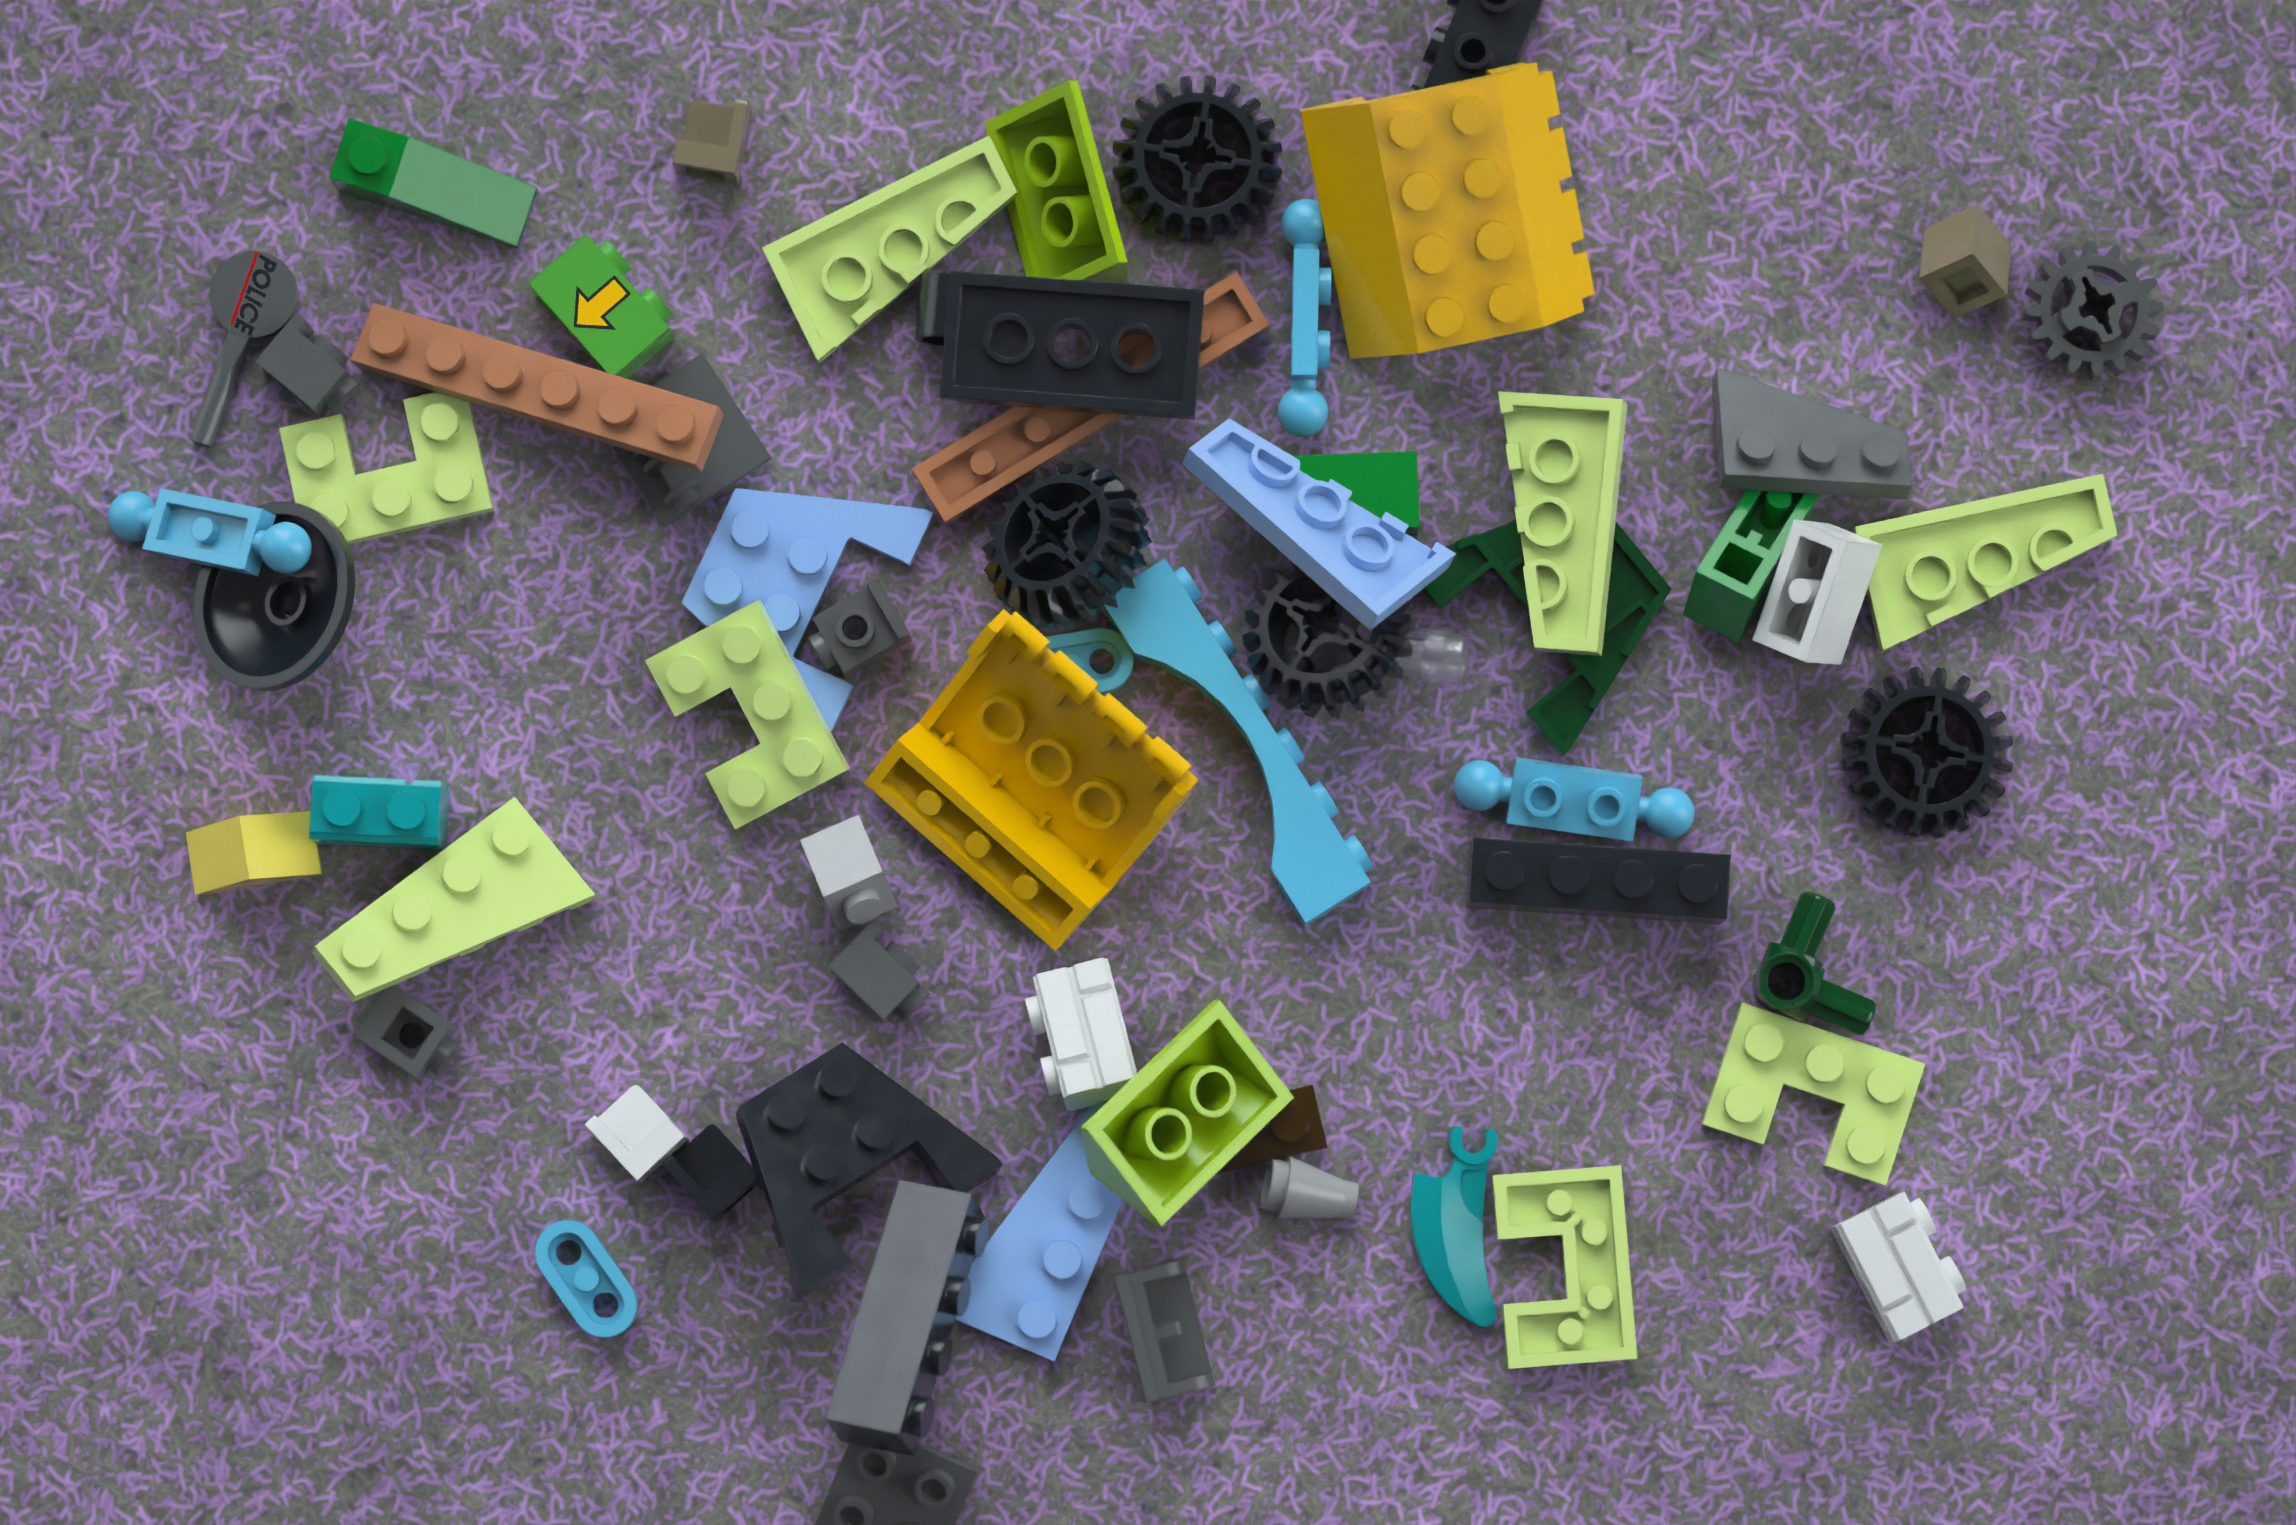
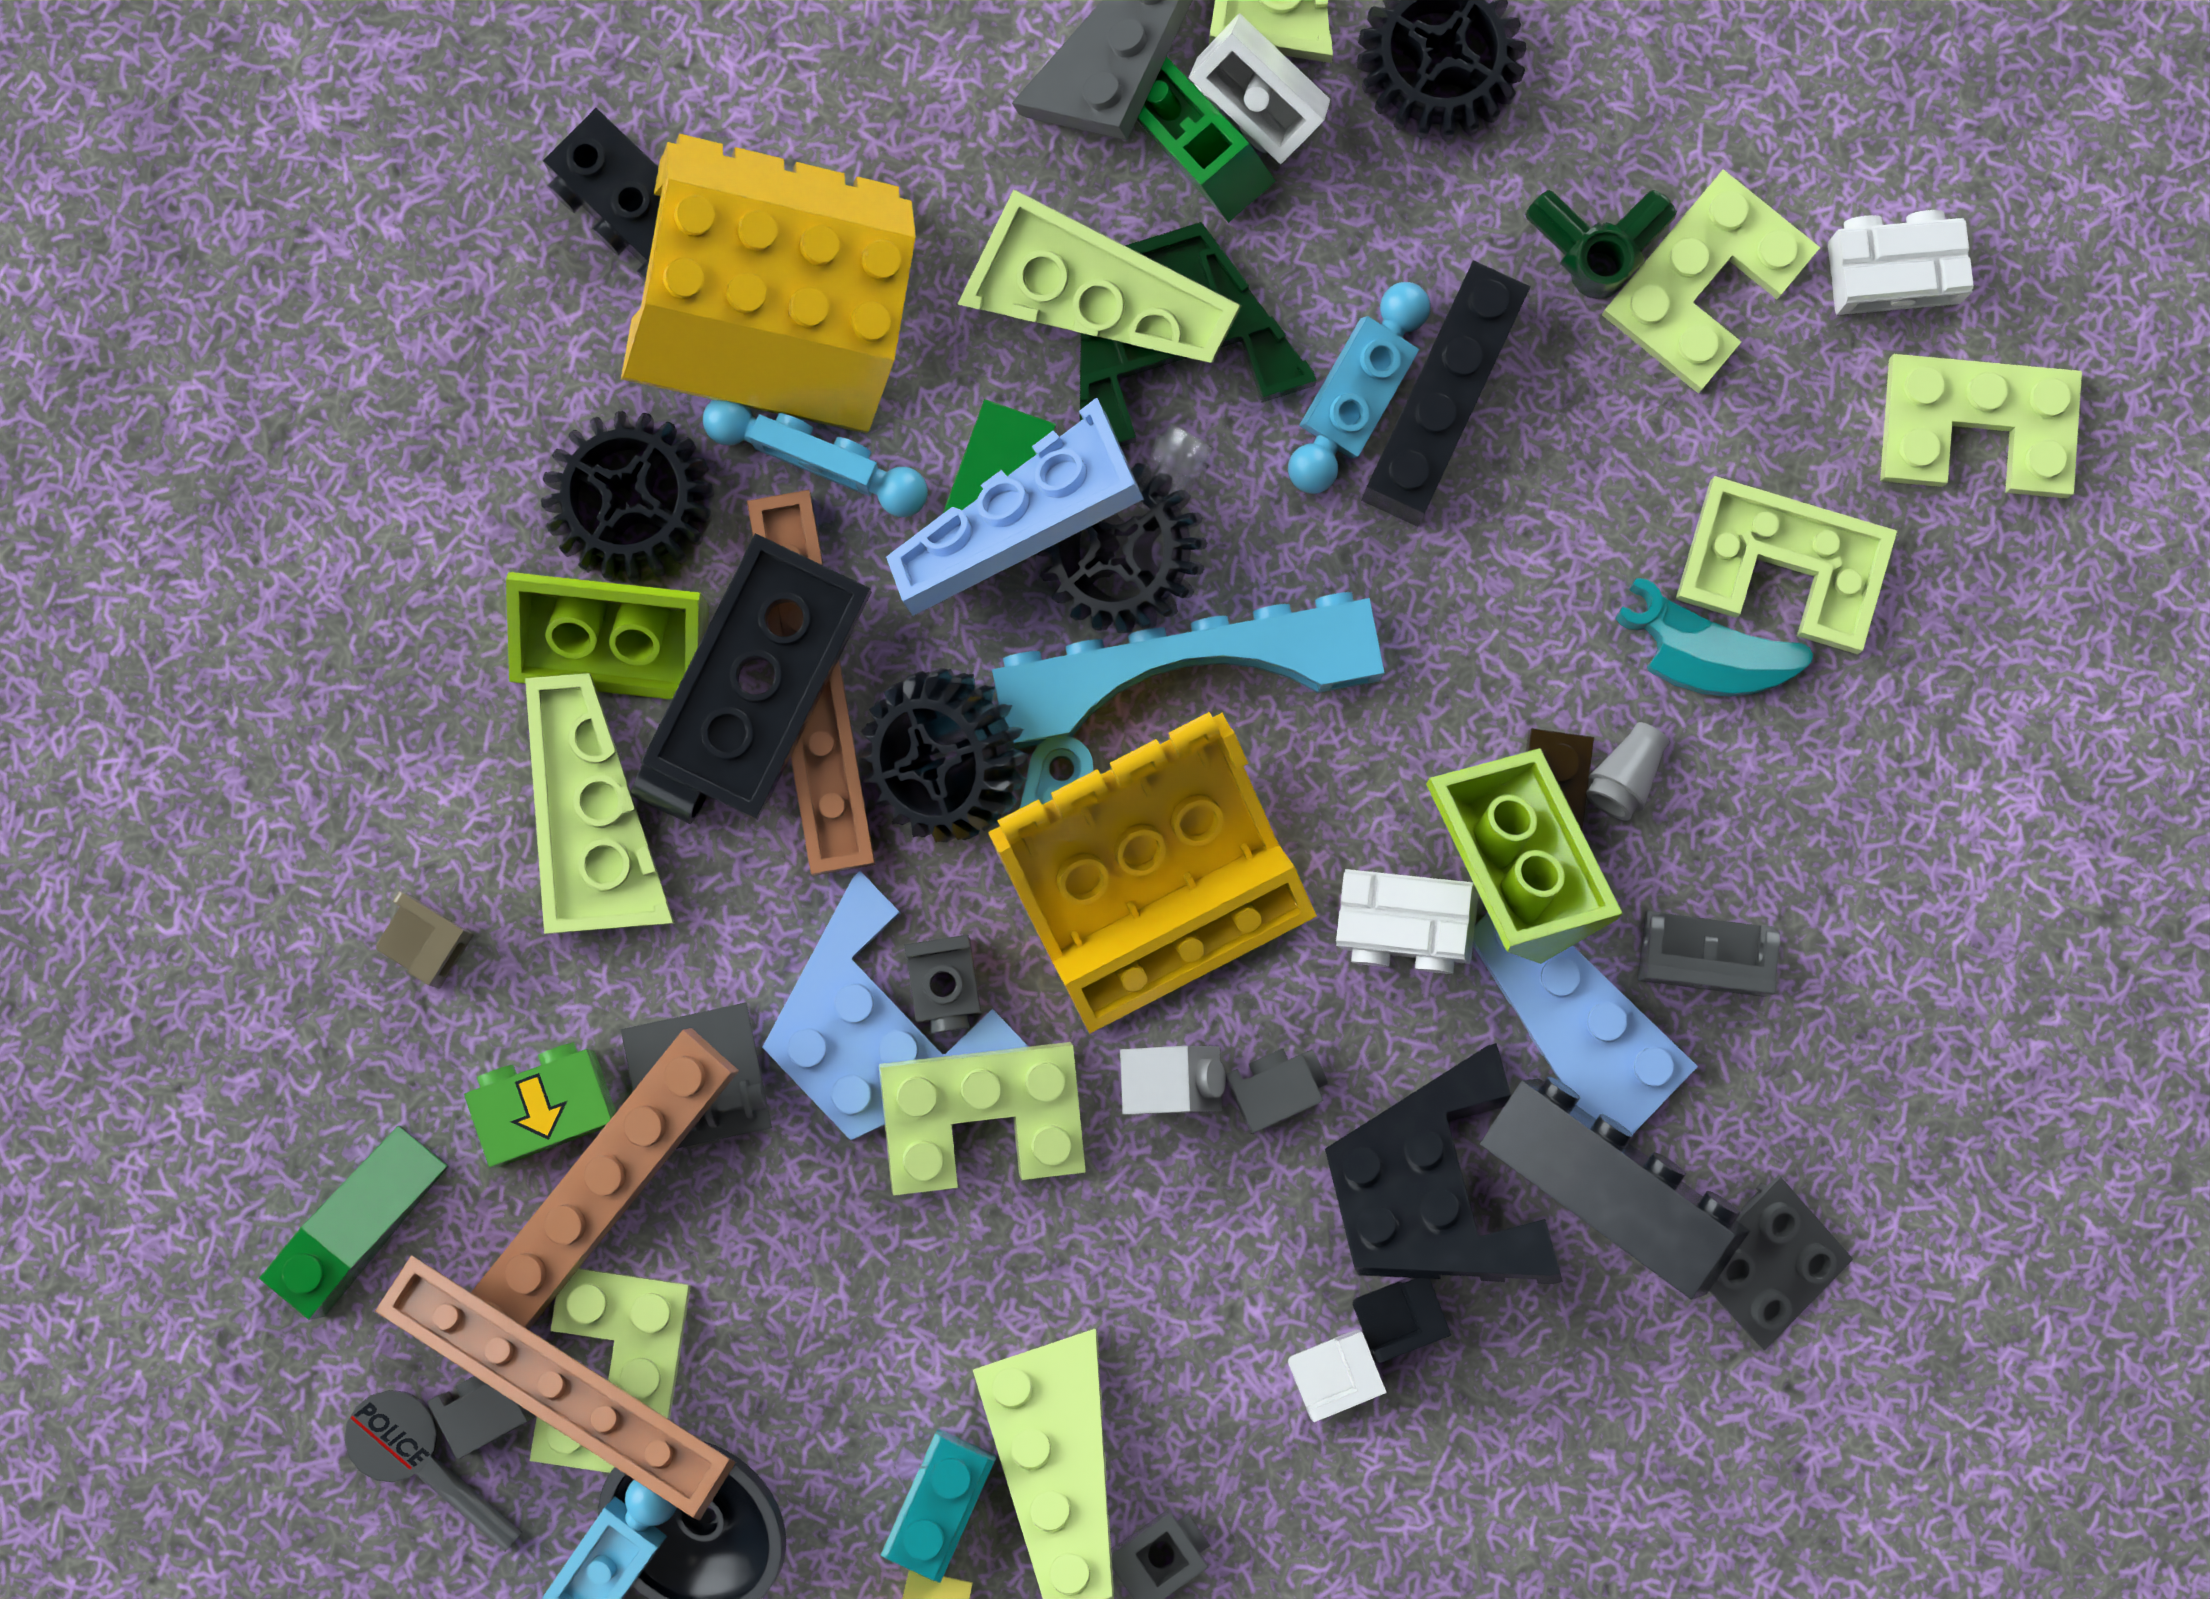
camera: 70 degrees left, 0 degrees up
medium azure plate [535,1220,639,1338] -> none
none -> nougat plate [375,1255,736,1520]
none -> yellowish green plate [1880,354,2082,499]

